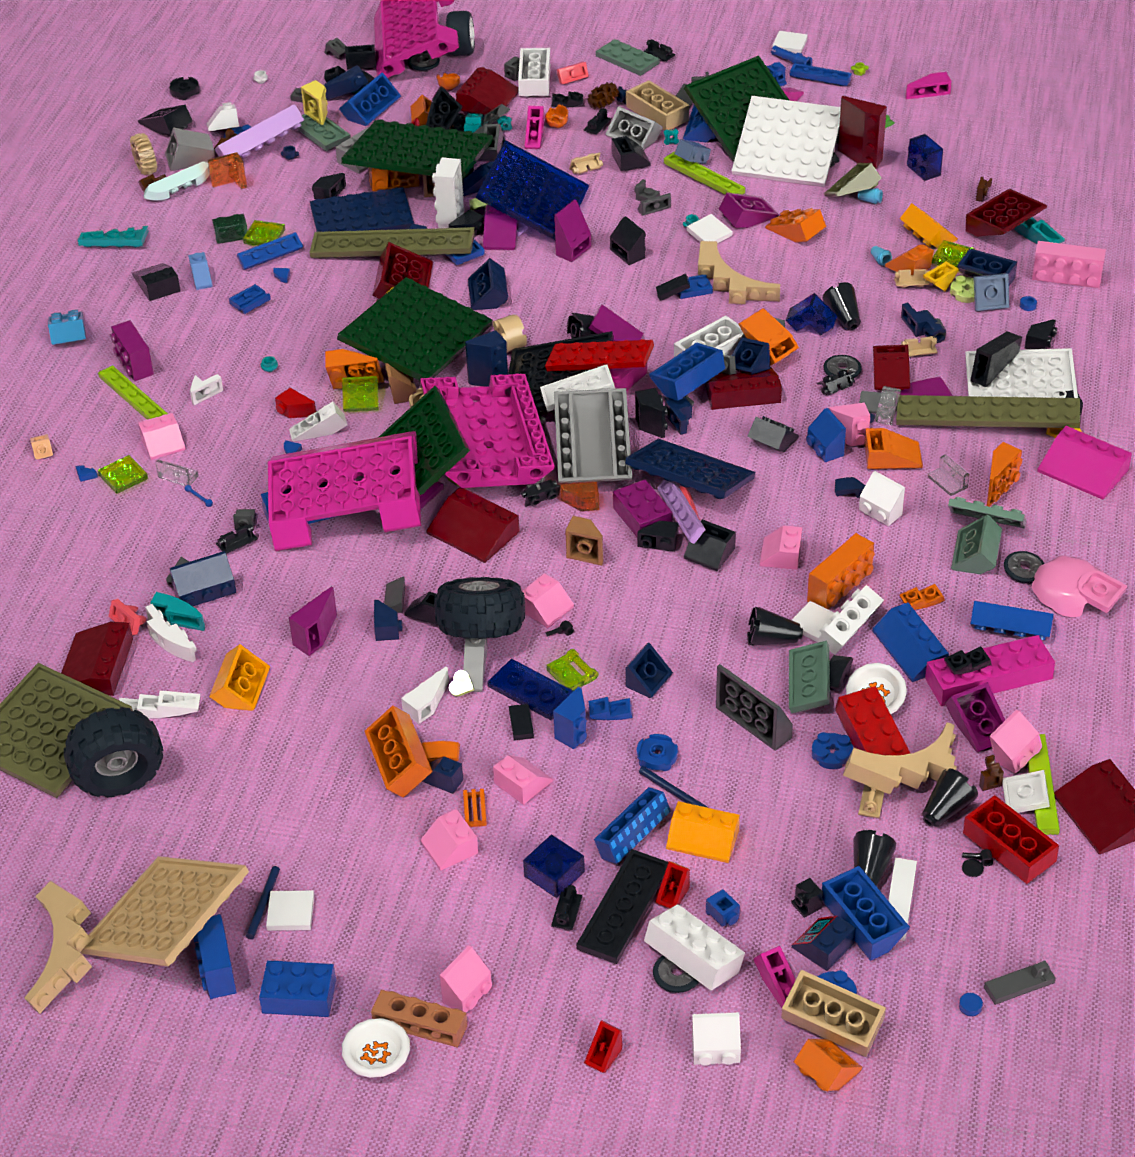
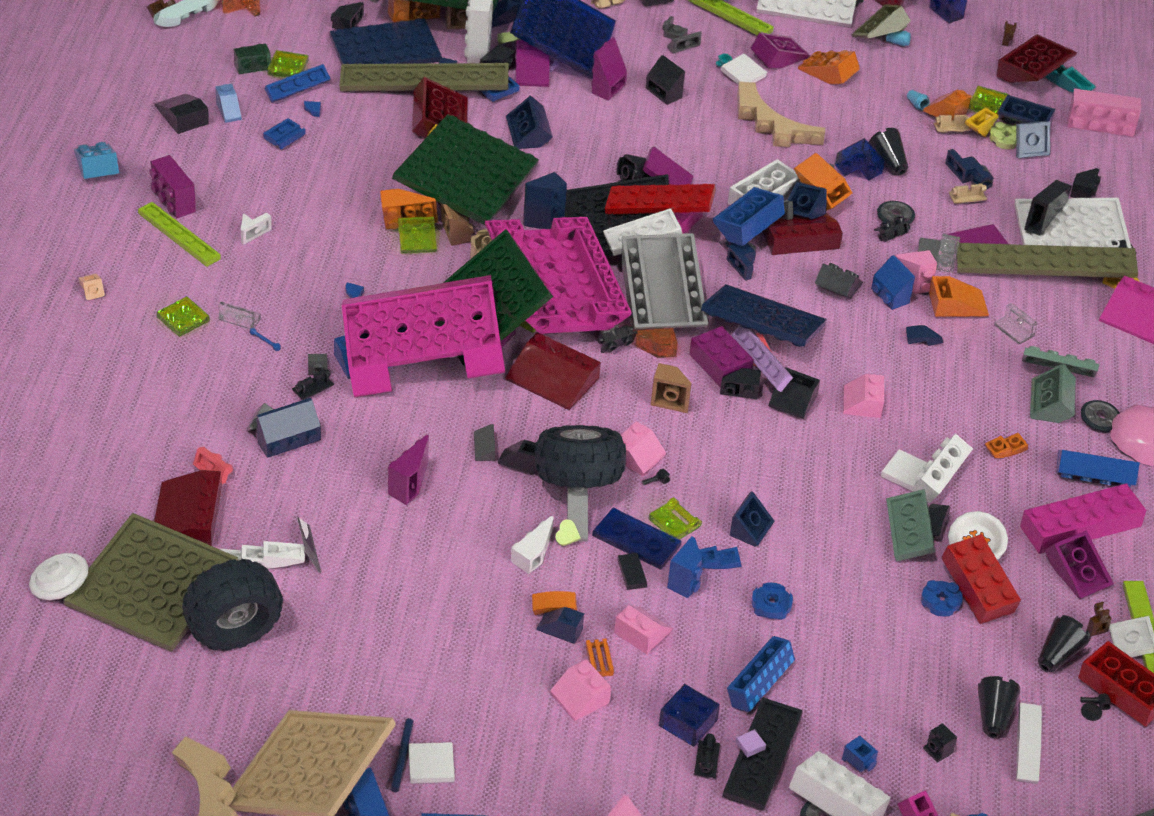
camera: 10 degrees left, 0 degrees up
blue tile [75,465,98,482] -> none
teal wing [78,226,149,247] -> none
bright pink slope [138,413,185,460] -> none
white slope [145,604,197,662] -> none
teal slope [150,592,205,631] -> none
light orange slope [209,644,270,711] -> none
teal plate [261,356,278,372] -> none
red slope [275,387,316,418] -> none
white slope [289,402,347,442] -> none
orange brick [364,705,432,797] -> none
dark blue slope [374,600,403,641] -> none
tan brick [493,314,527,352] -> none
black slope [635,388,668,438] -> none
dark blue bar [639,766,709,808] -> none
red slope [655,861,690,908] -> none
black tile [656,273,690,301] -> none
light orange slope [666,801,740,863] -> none
blue plate [678,275,713,299] -> none
dark grey slope [716,664,793,751] -> none
black cone [747,606,803,646] -> none
dark blue slope [791,916,856,971] -> none
orange brick [807,533,875,609] -> none
blue slope [822,866,910,961] -> none
tan arch [843,722,957,794] -> none
tan hinge [858,784,884,818] -> none
white slope [859,471,905,526] -> none
blue slope [872,603,949,682] -> none
dark red slope [873,345,910,391] -> none
light orange slope [900,203,958,249] -> none
black slope [944,646,991,674] -> none
orange slope [986,442,1023,507] -> none
bright pink slope [989,710,1042,774] -> none
blue tile [1020,296,1037,311] -> none
none -> sticker [297,517,321,573]
none -> lavender tile [736,730,766,757]

